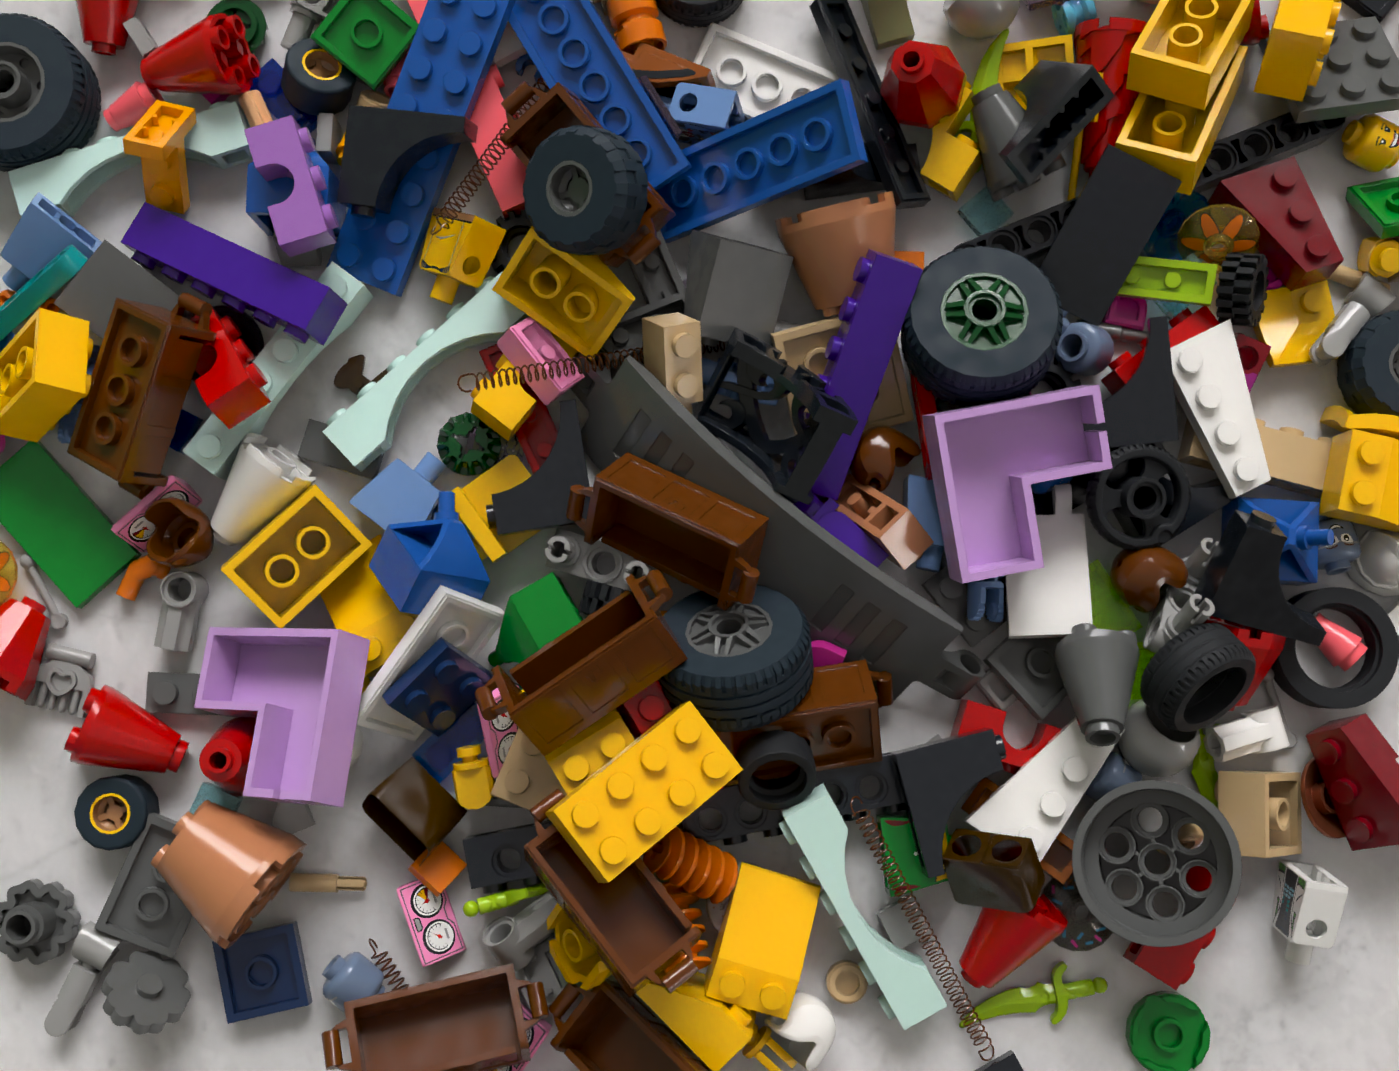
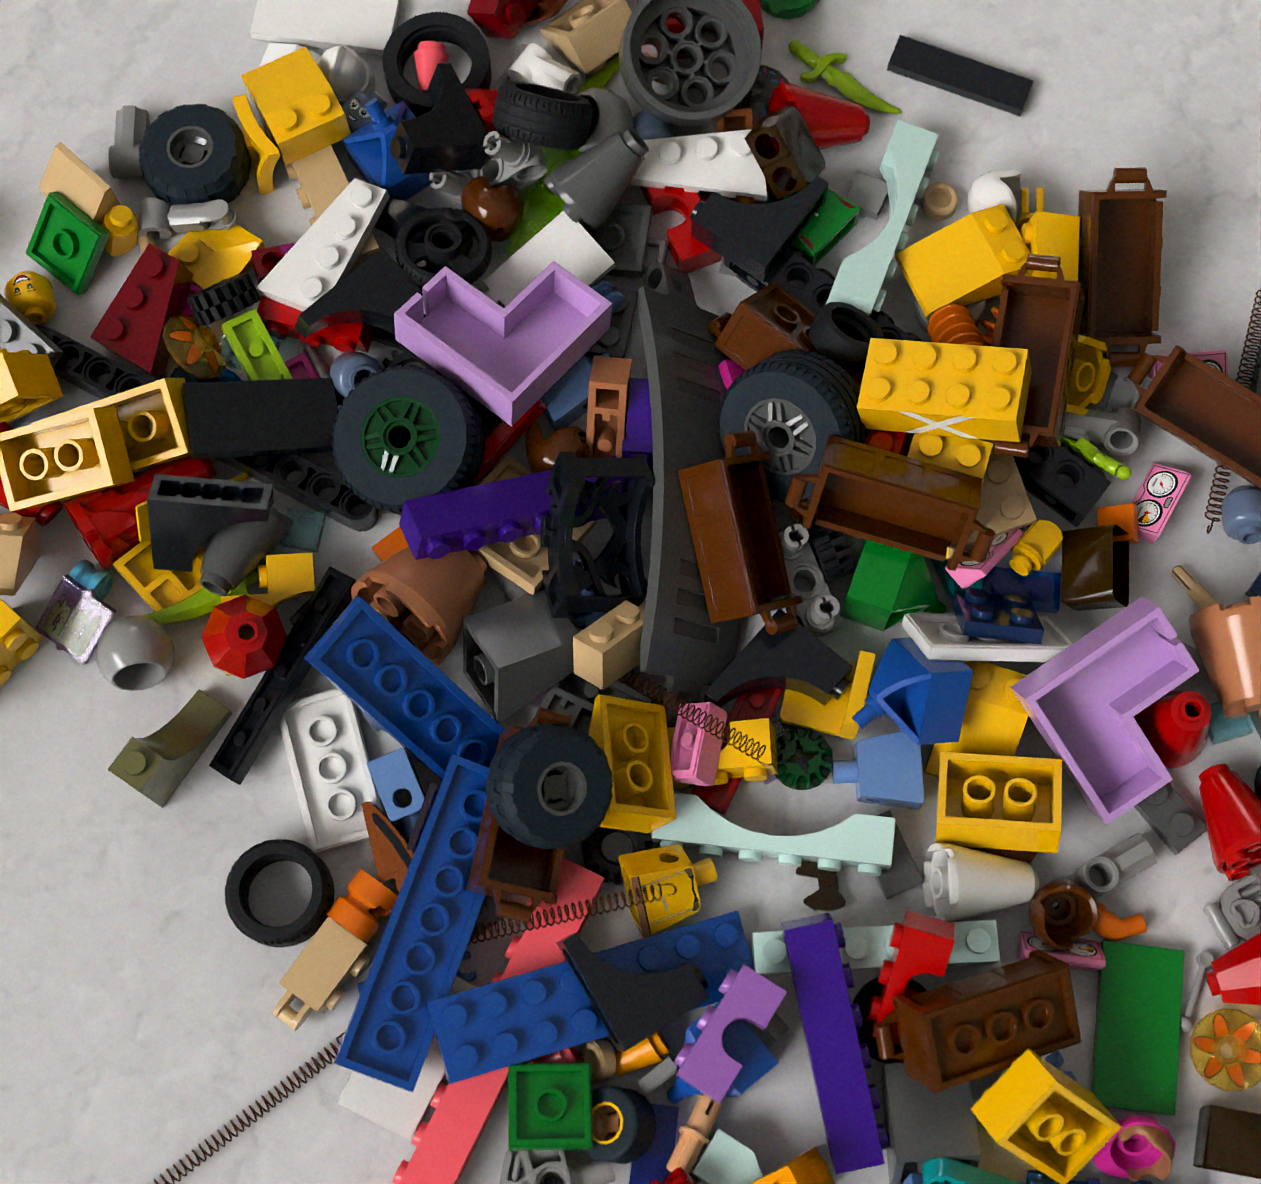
camera: 125 degrees left, 10 degrees down
reddish brown piece [850,796,995,1061] -> none

